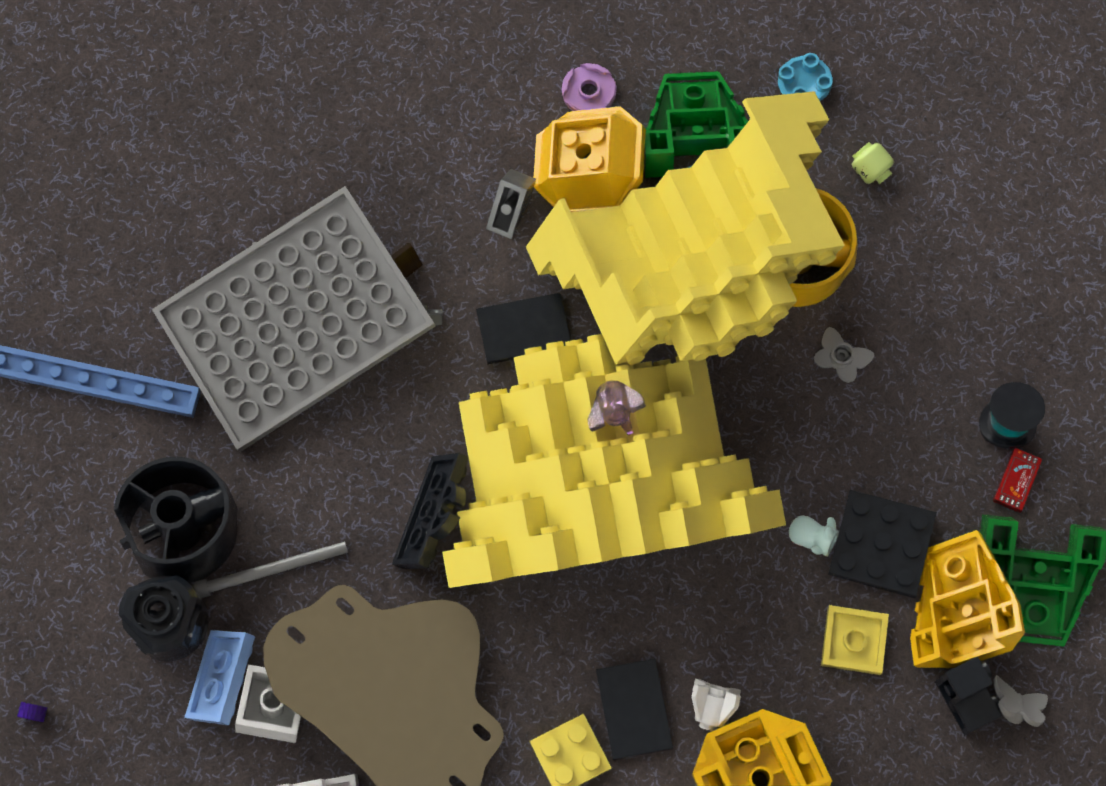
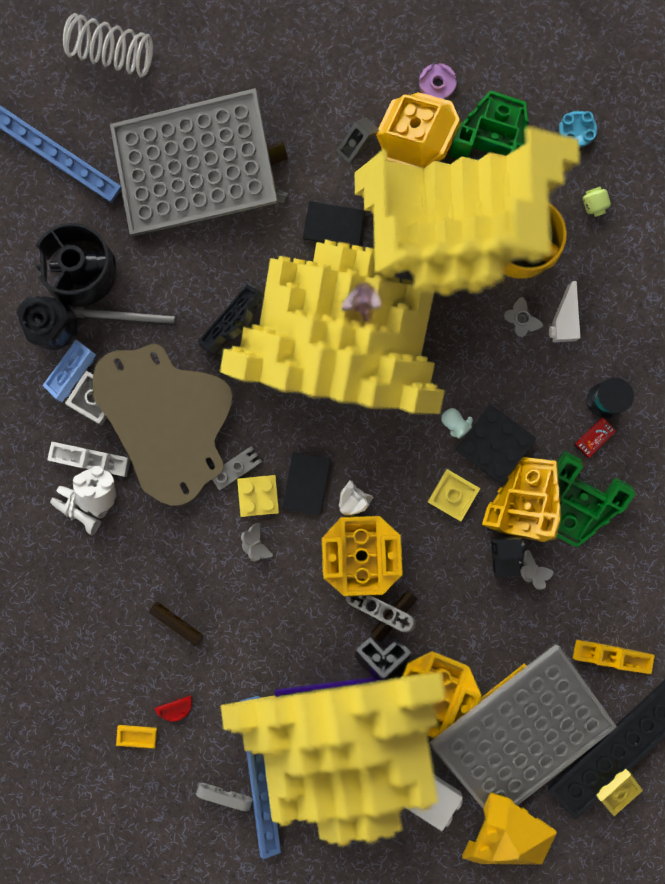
camera: 25 degrees right, 15 degrees up
none -> white piece [63,13,153,78]
none -> light grey hinge [212,446,262,491]
none -> white slope [549,281,580,342]

